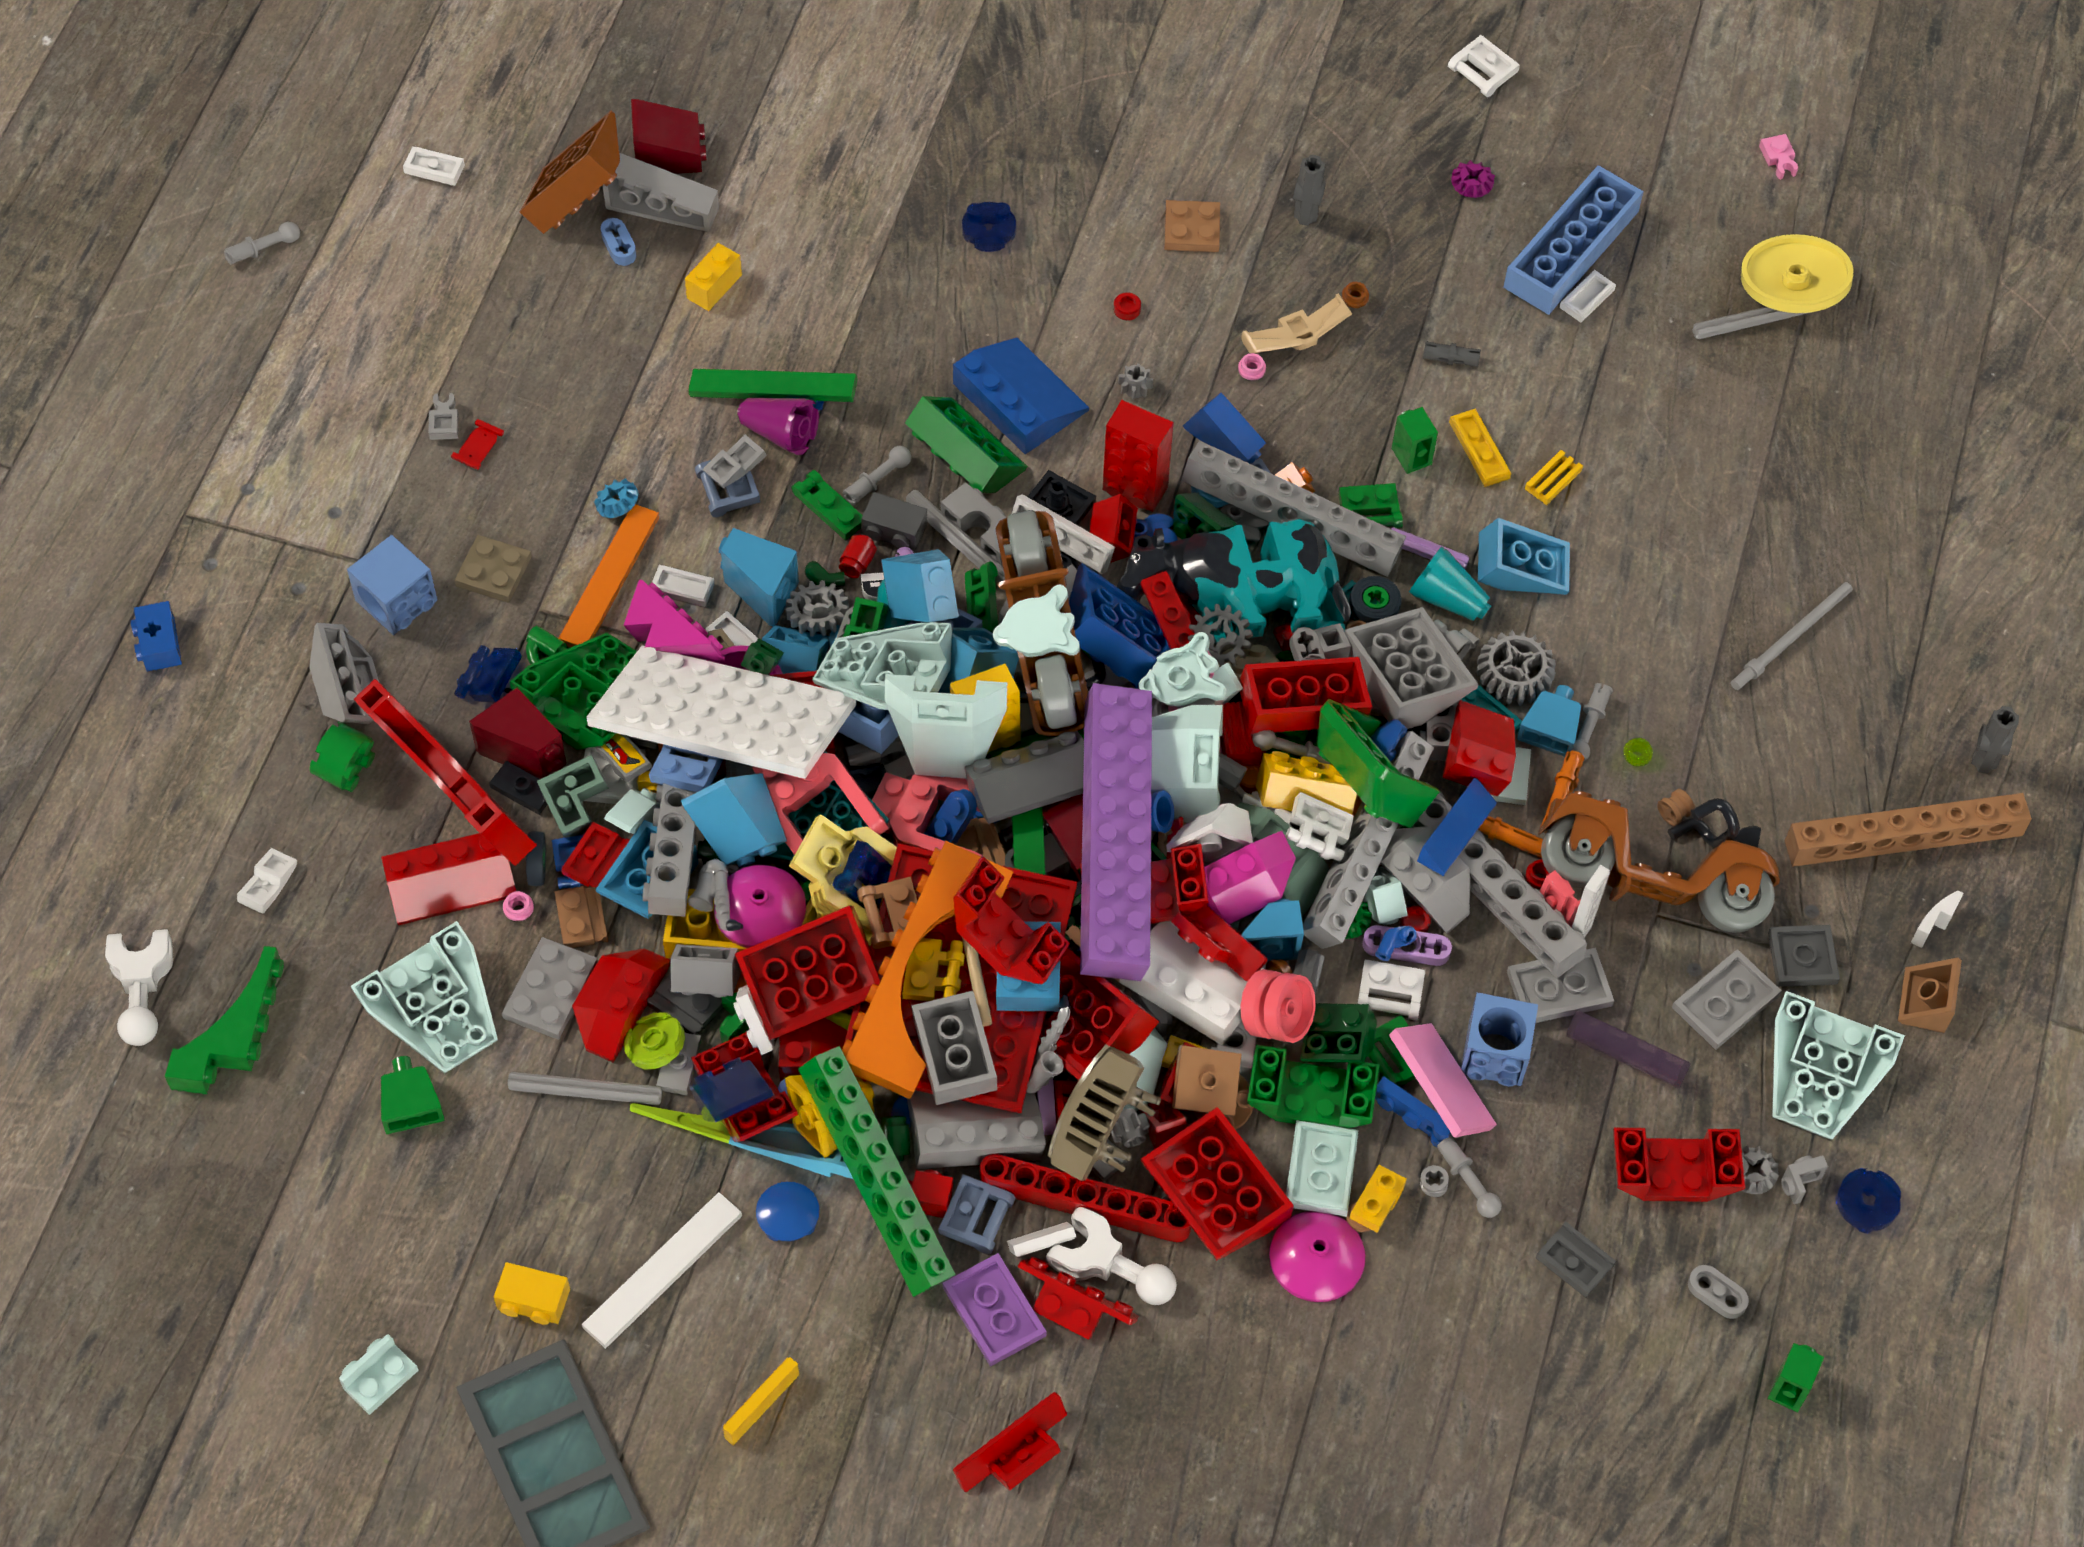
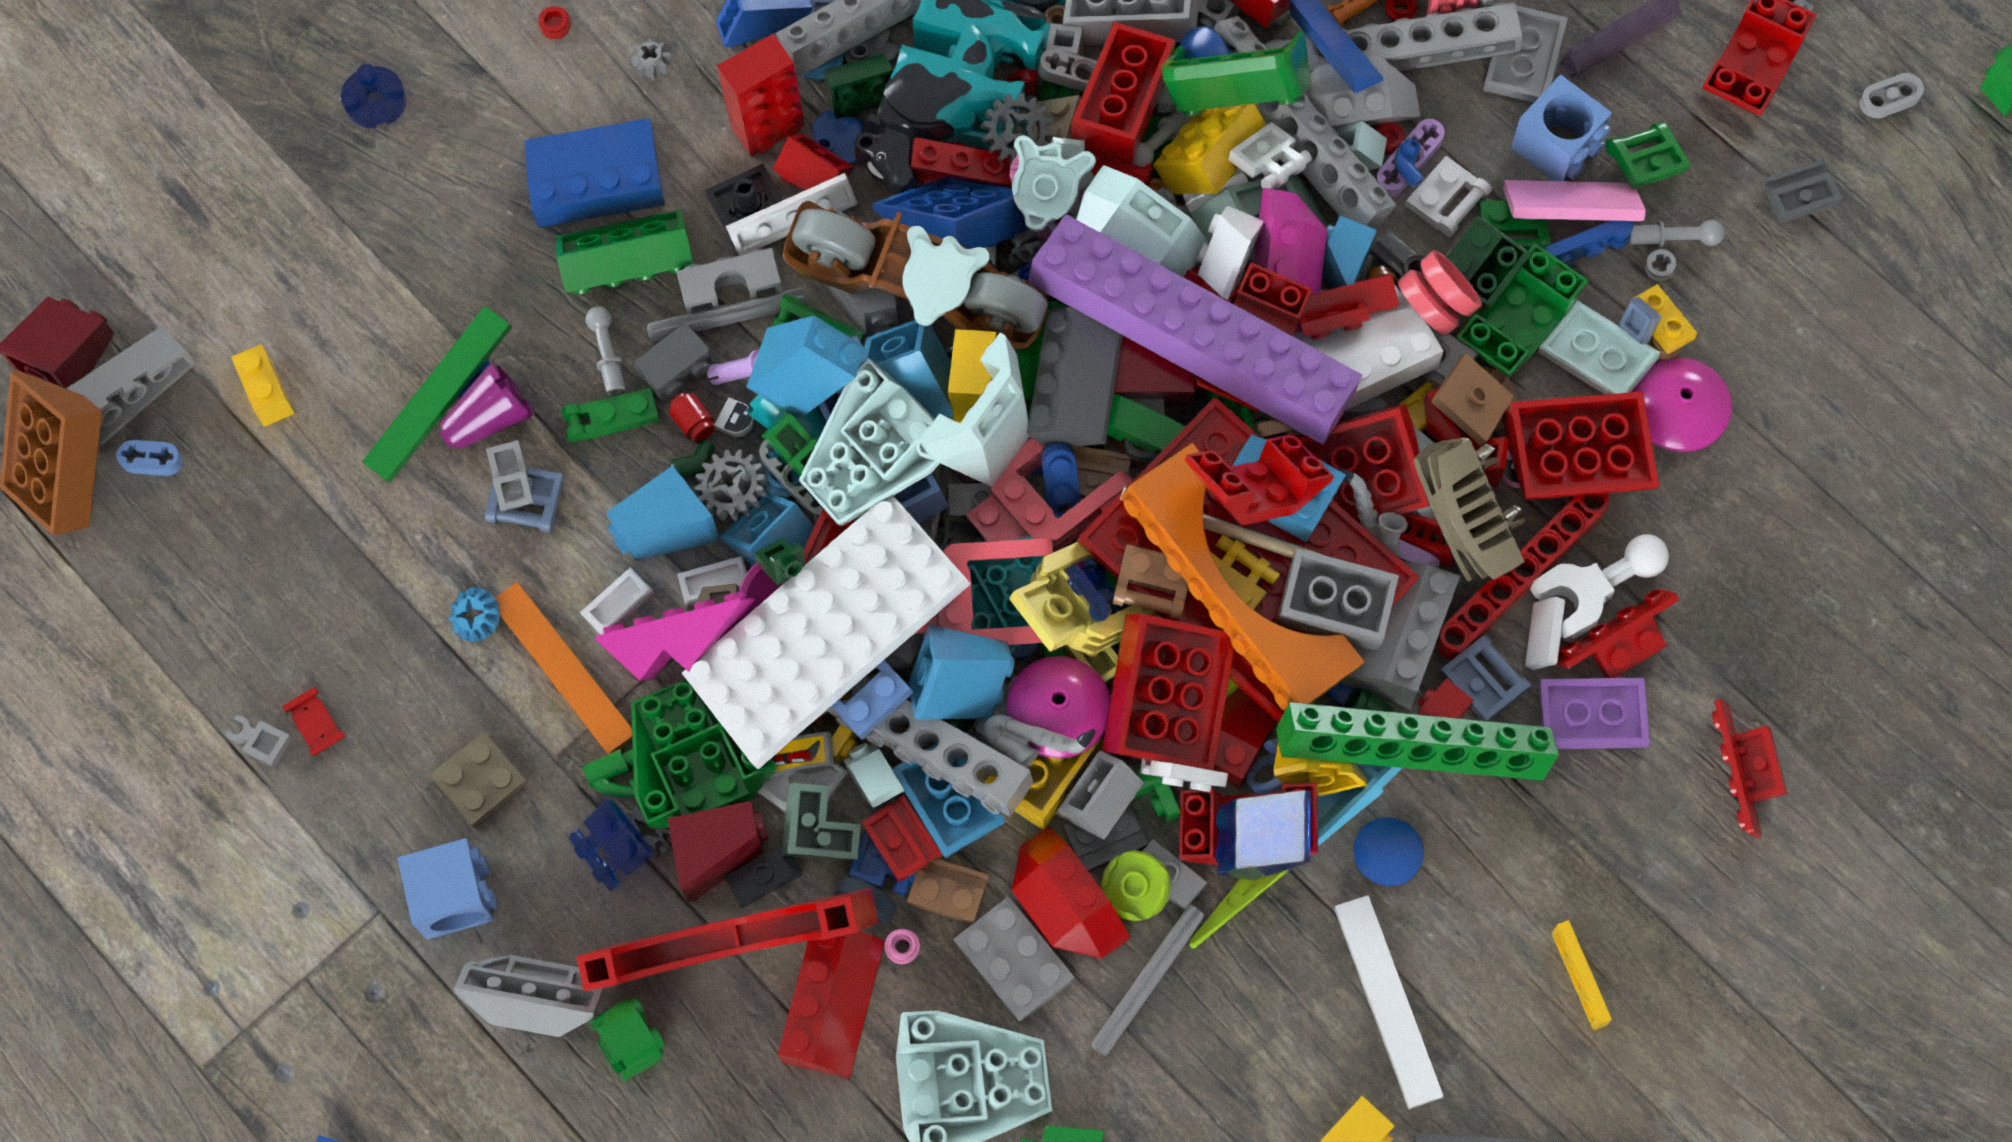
camera: 55 degrees left, 10 degrees up
none -> green plate [1605,122,1691,190]
none -> sand blue tile [1619,297,1662,345]

